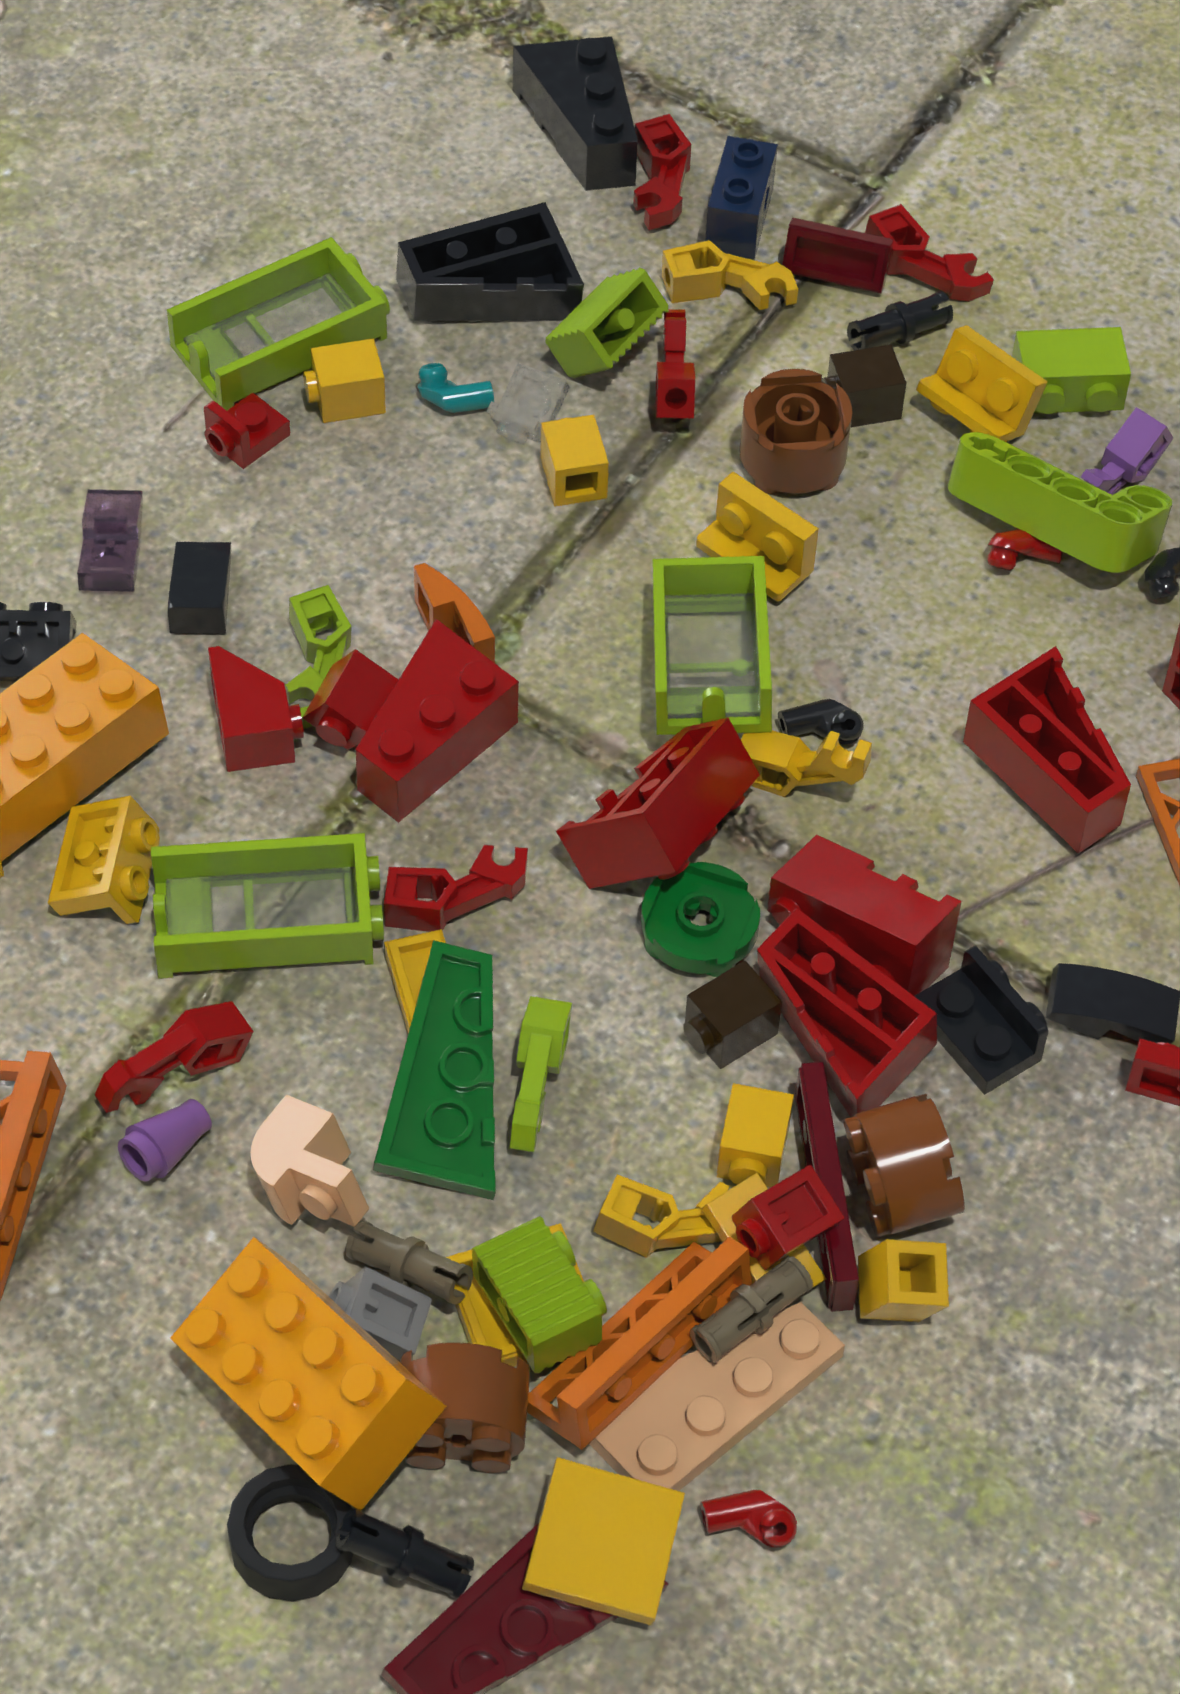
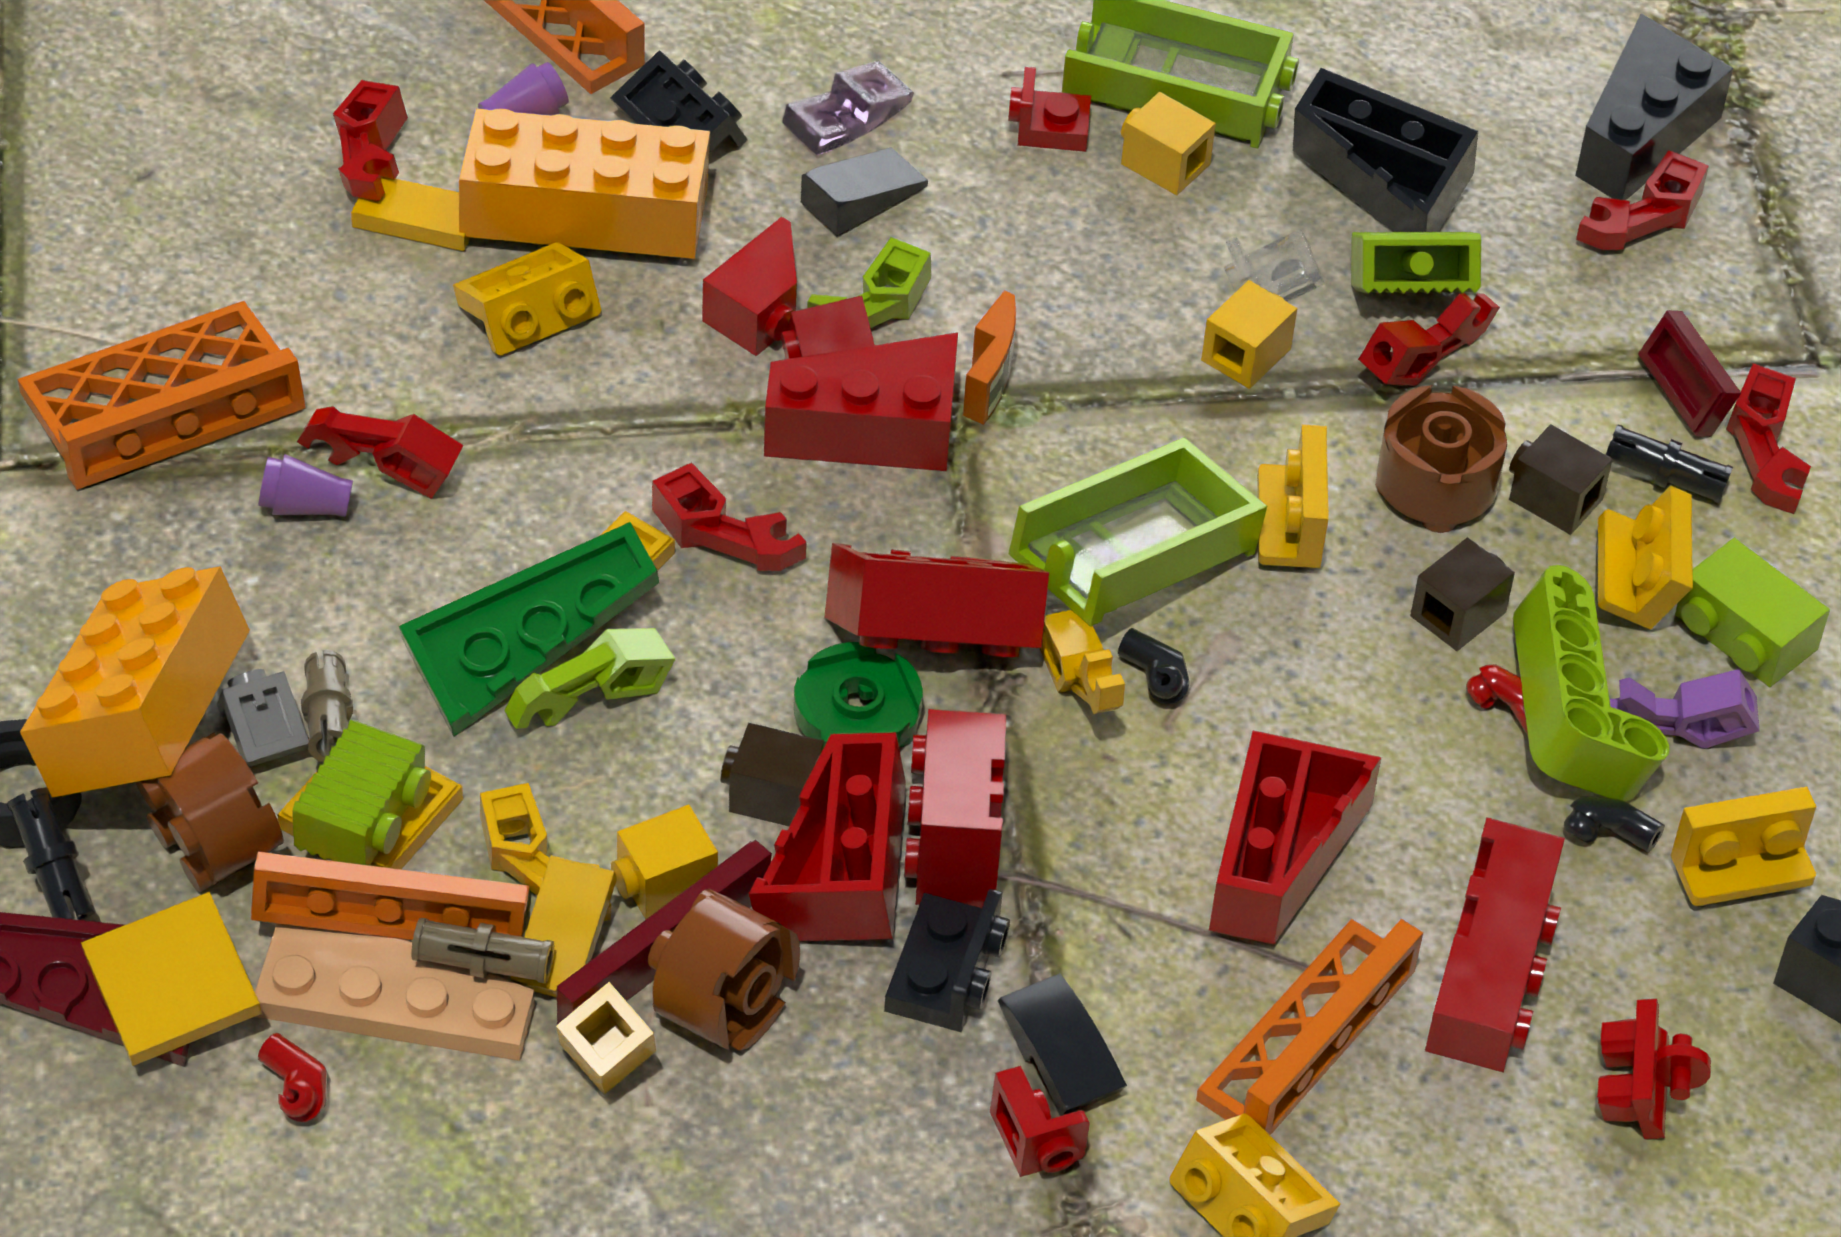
camera: 50 degrees right, 5 degrees down
lime door [151,833,384,979] -> none
light nougat brick [251,1095,369,1227] -> none
teal arm [417,363,494,413] -> none
yellow piece [661,240,798,310] -> none
dark blue brick [705,136,778,260] -> none
red bracket [732,1164,845,1270] -> none
none -> dark brown brick [1410,537,1515,651]

